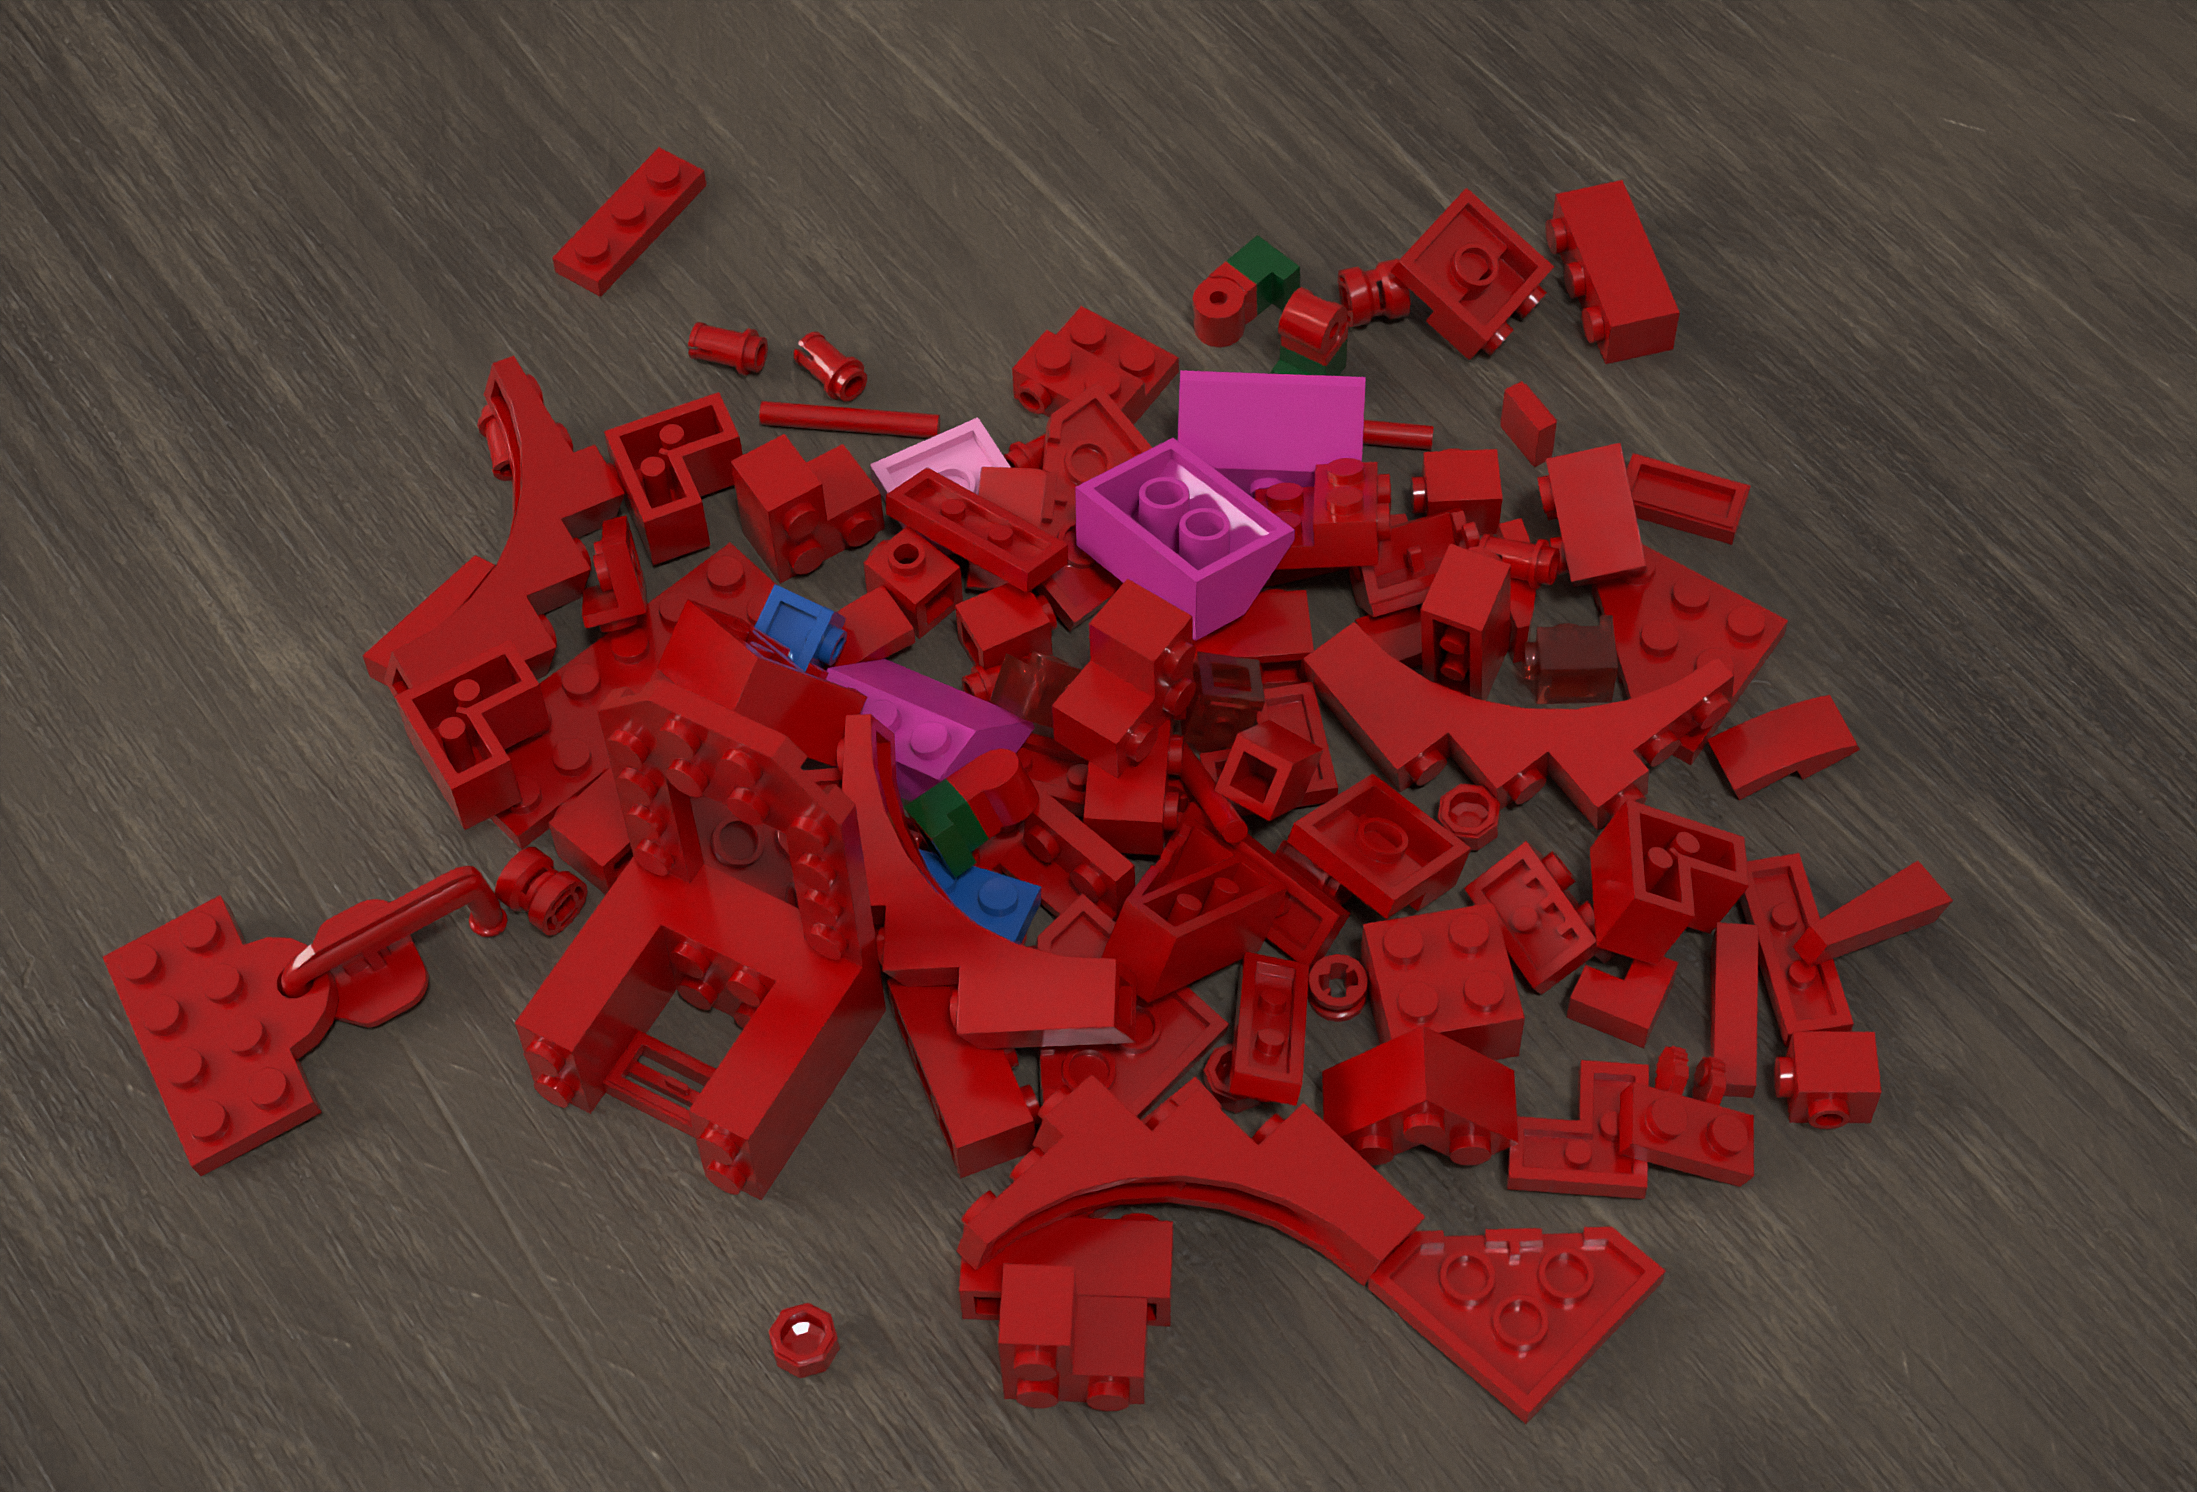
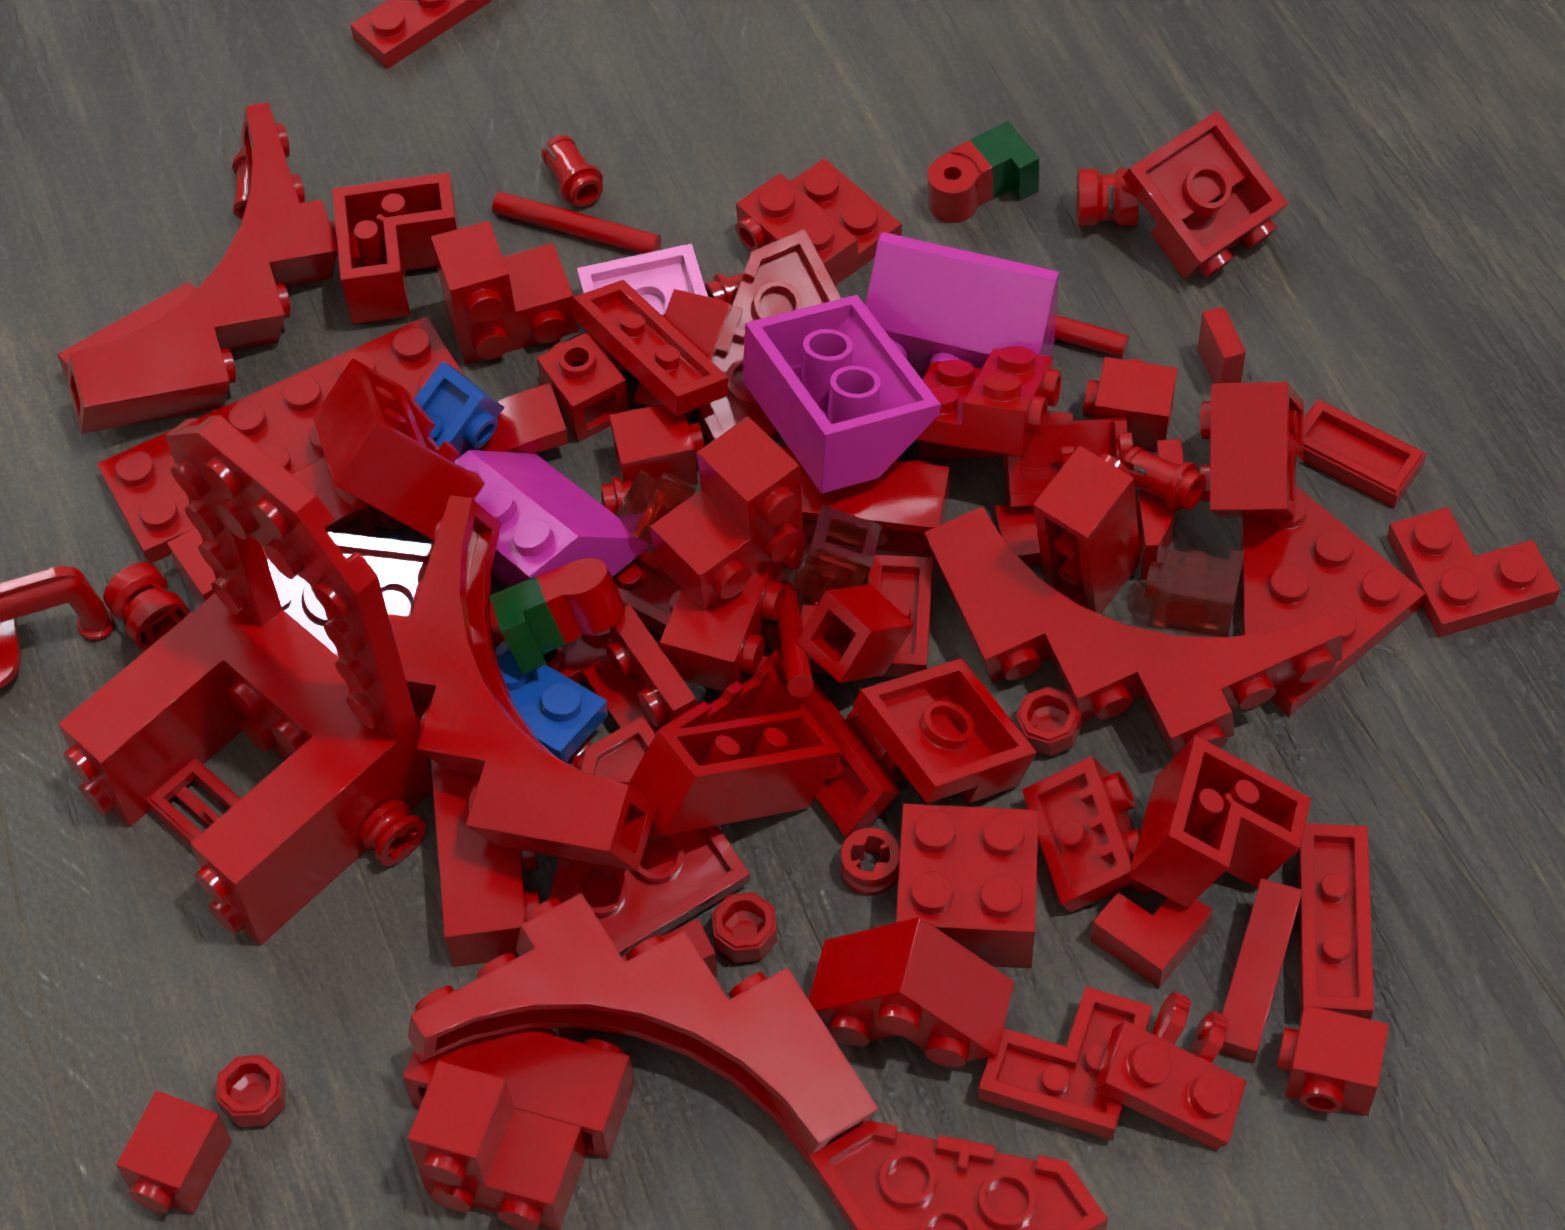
camera: 15 degrees right, 0 degrees up
red brick [394,639,551,831] -> none
red bracket [582,515,647,632] -> none
red pin [688,322,768,376] -> none
red plate [1229,951,1309,1106] -> none
red leg [1271,287,1349,376] -> none
red brick [1545,180,1680,364] -> none
red slope [1707,695,1860,800] -> none
red piece [1793,861,1953,967] -> none
none -> red brick [116,1090,232,1215]
none -> red bush [359,799,426,866]
none -> red plate [1387,507,1560,638]

